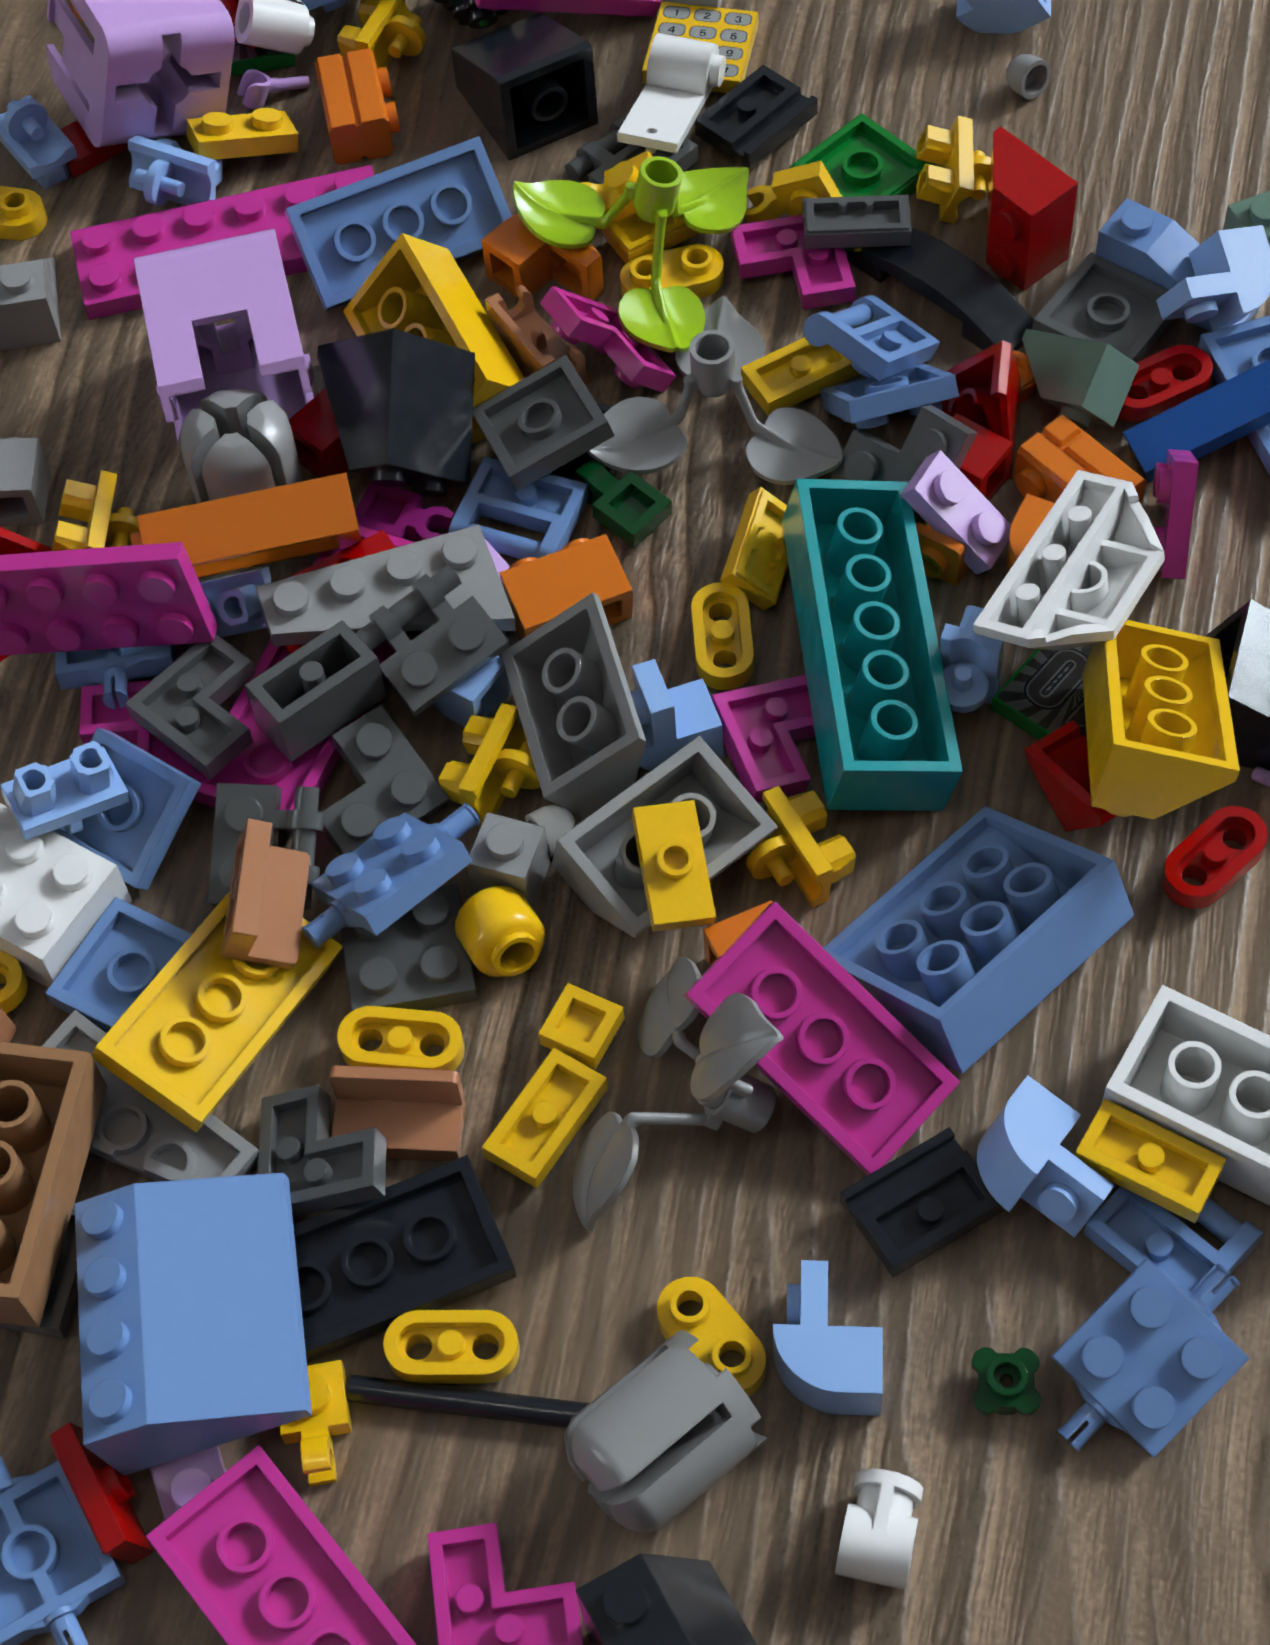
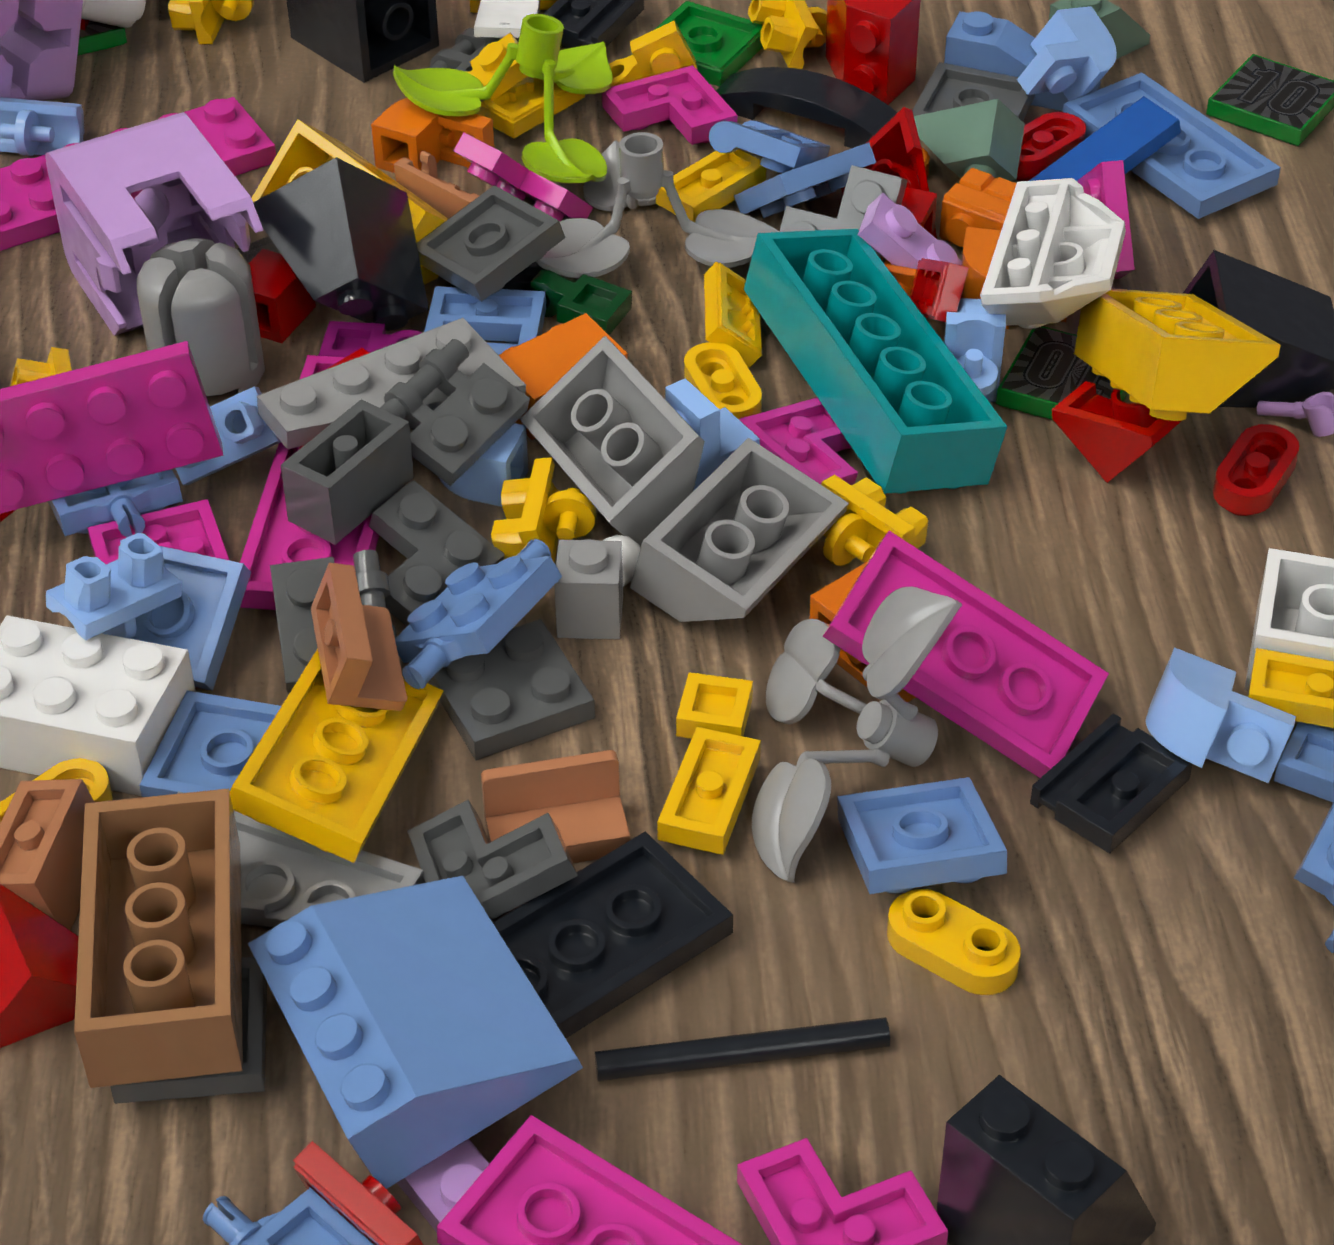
camera: 20 degrees left, 15 degrees down
dark grey plate [125,635,255,780] -> none
orange window [130,473,362,579] -> none
yellow plate [186,108,299,160] -> none
lavender hand [237,69,310,109] -> none
yellow plate [280,1360,352,1487] -> none
medium blue plate [284,136,512,312] -> none
orange brick [314,48,400,165] -> none
yellow plate [337,1006,465,1071] -> none
yellow plate [383,1310,520,1384] -> none
yellow head [455,886,545,977] -> none
light grey cylinder [564,1330,767,1533] -> none
yellow plate [620,244,724,298] -> none
yellow plate [631,800,716,932] -> none
light blue brick [773,1260,883,1416] -> none
dark grey plate [802,195,912,249] -> none
medium blue slope [824,806,1134,1074] -> none
white piece [835,1469,924,1590] -> none
dark green plate [971,1347,1041,1415] -> none
none -> medium blue plate [837,777,1007,894]
none -> red plate [909,258,969,322]

